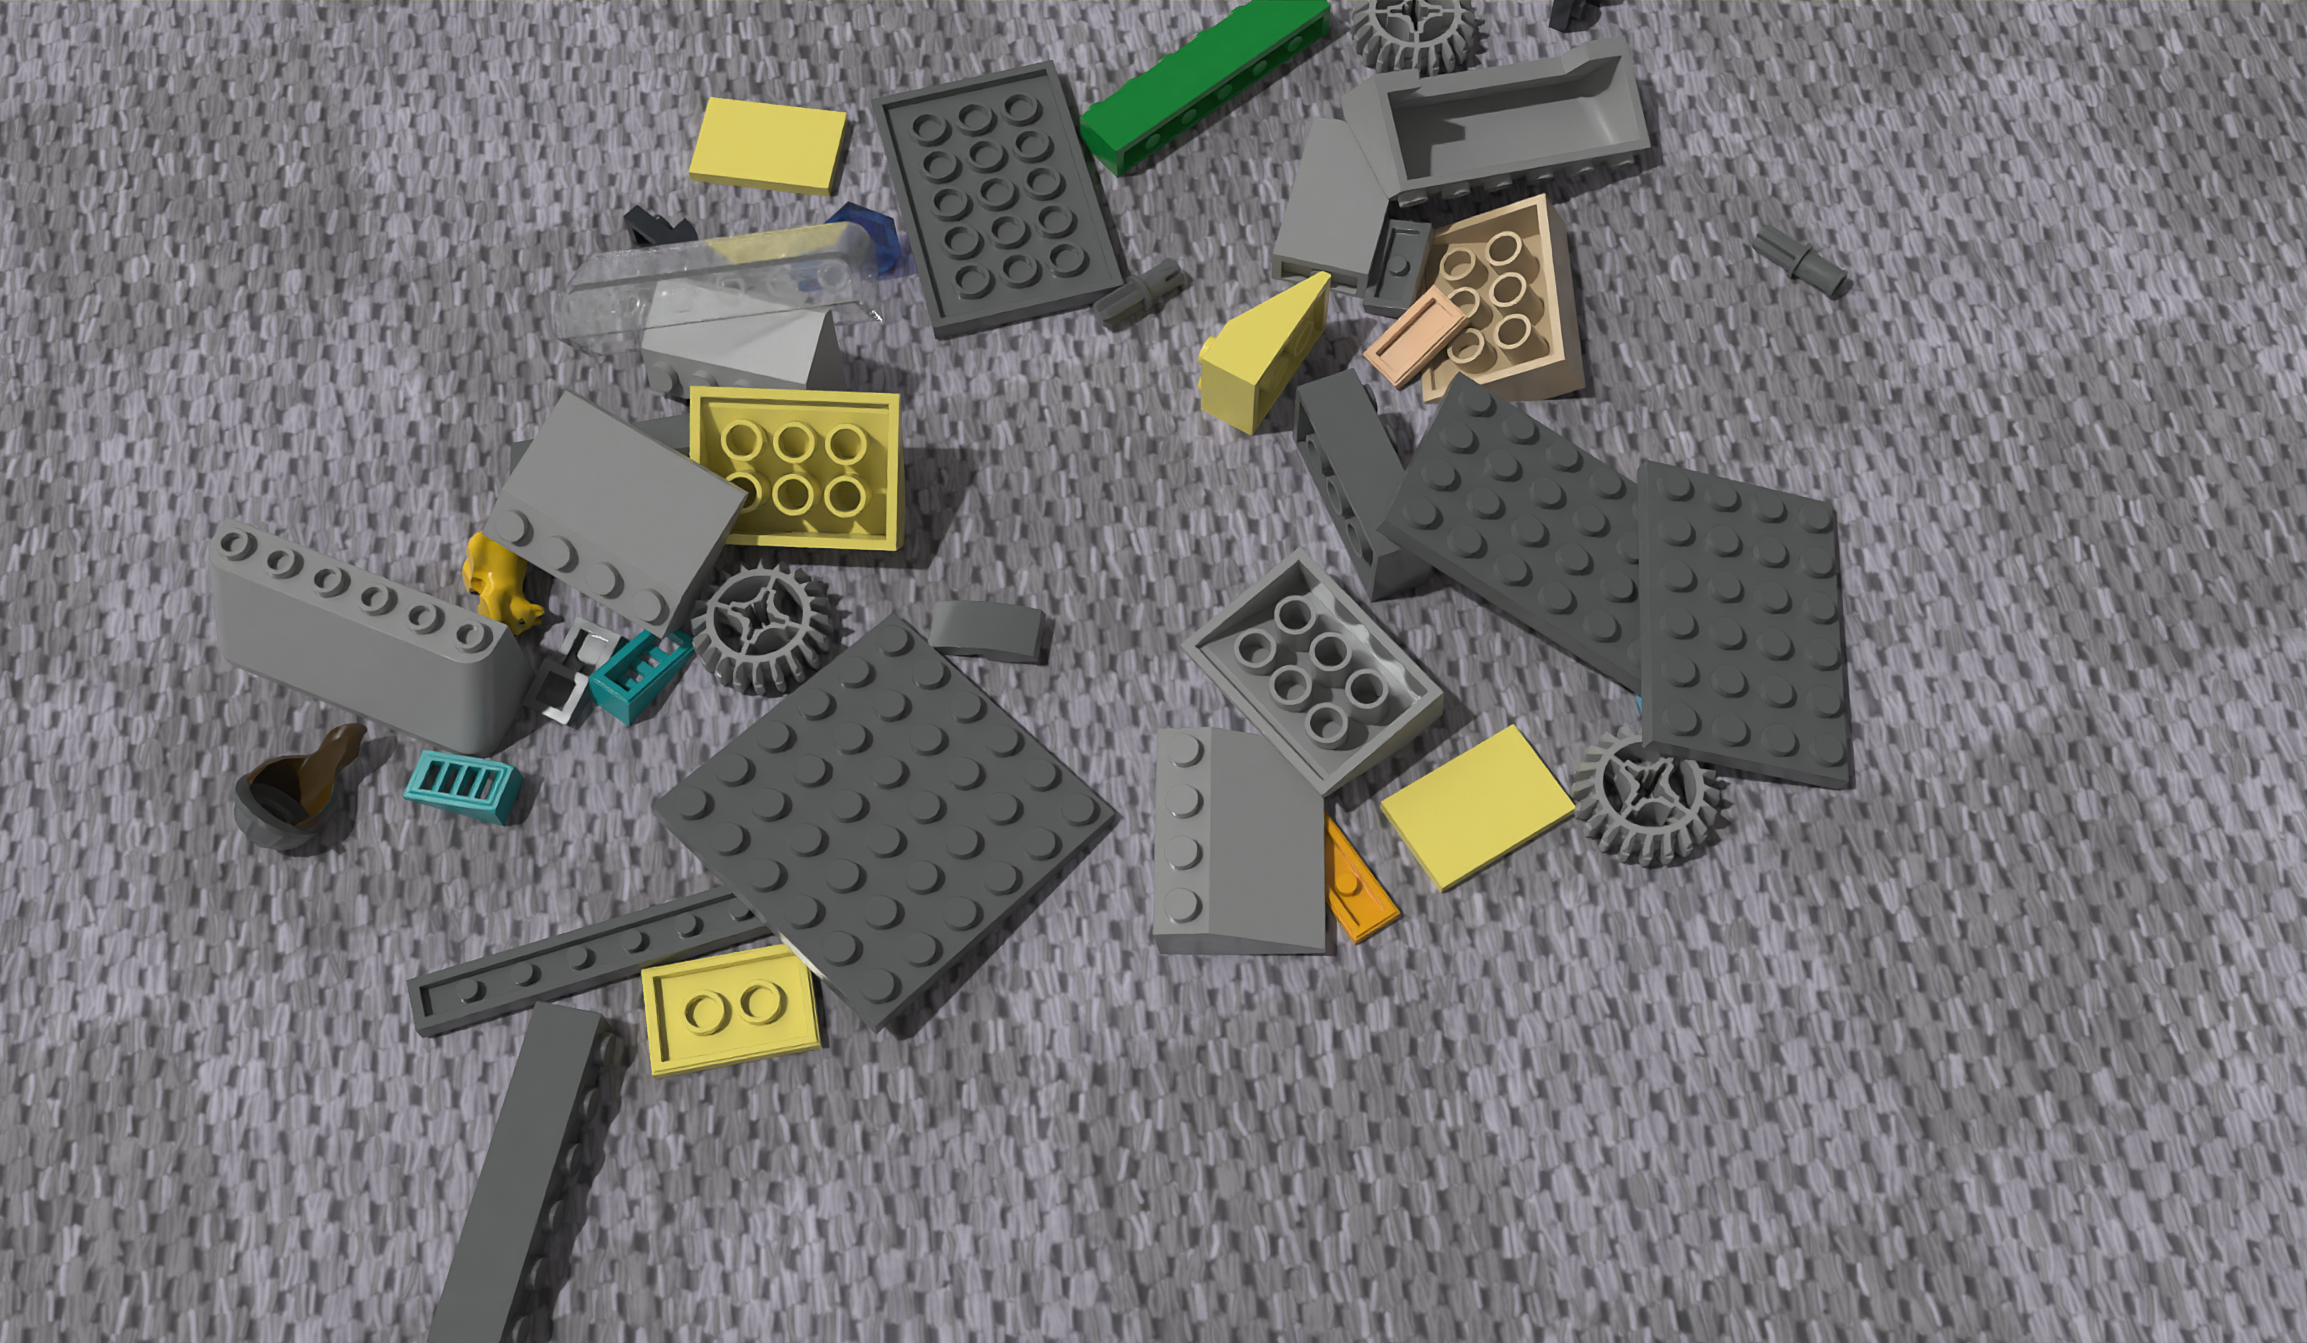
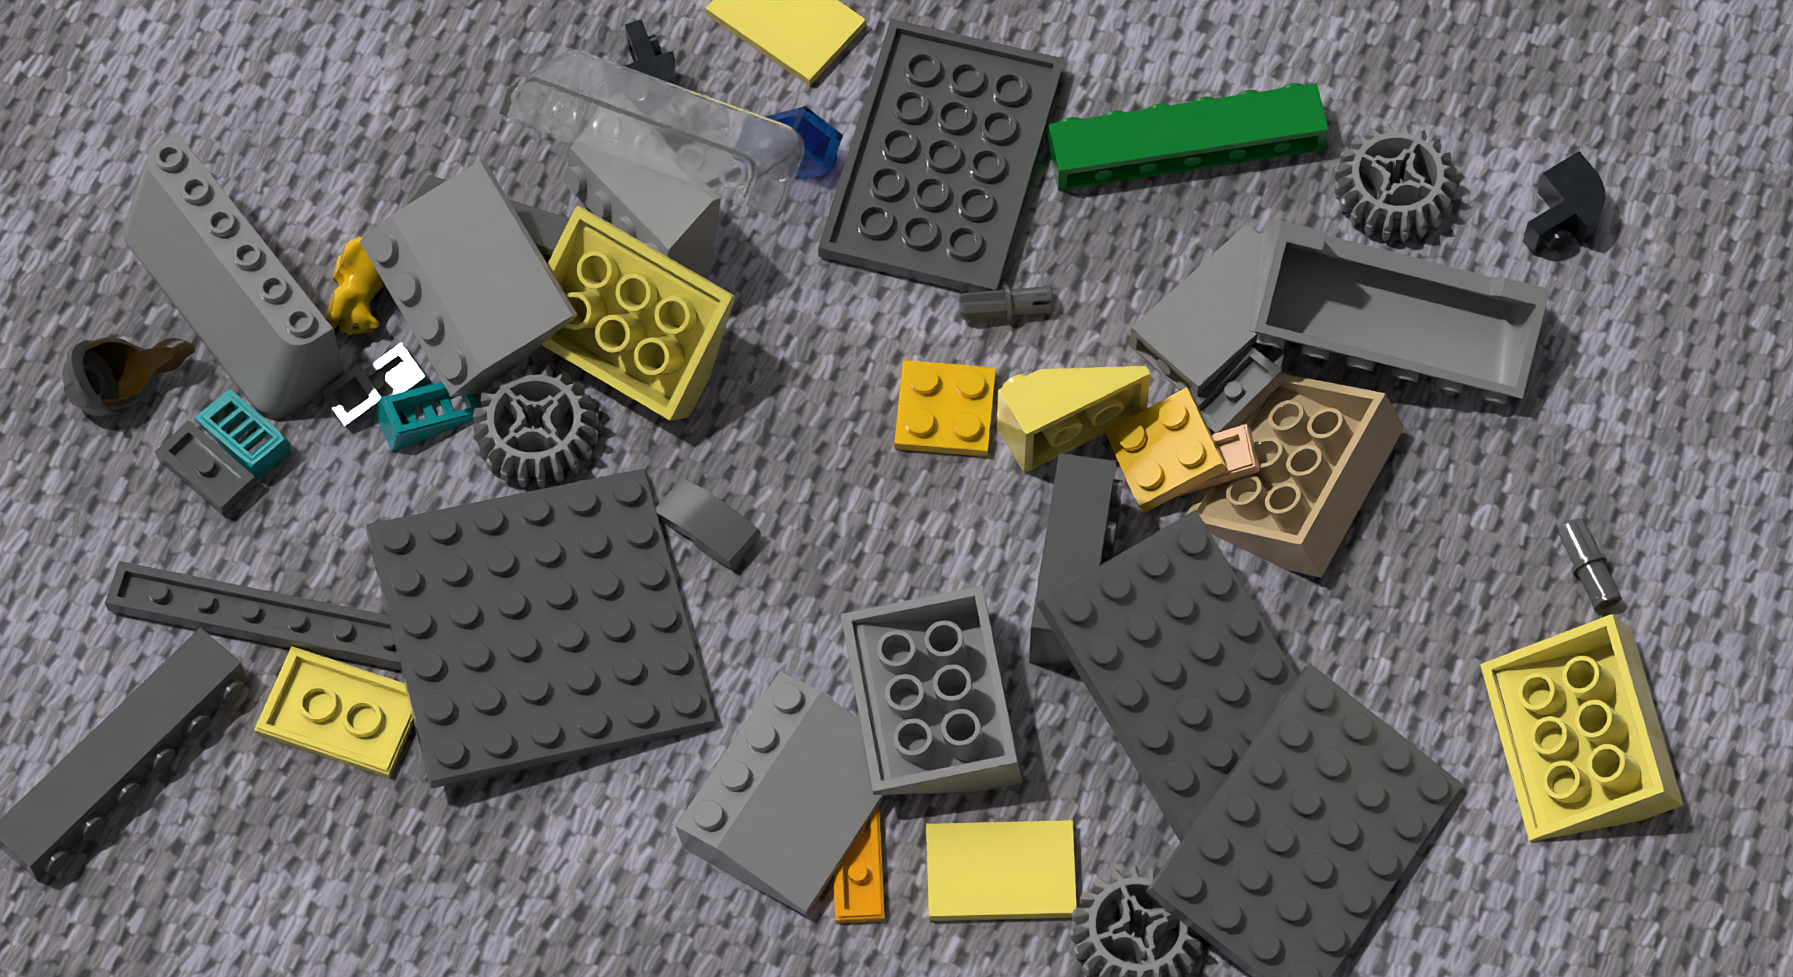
camera: 30 degrees right, 0 degrees up
none -> dark grey plate [155,420,257,516]
none -> yellow plate [894,360,996,457]
none -> yellow plate [1105,387,1228,513]
none -> light yellow slope [1480,614,1683,842]

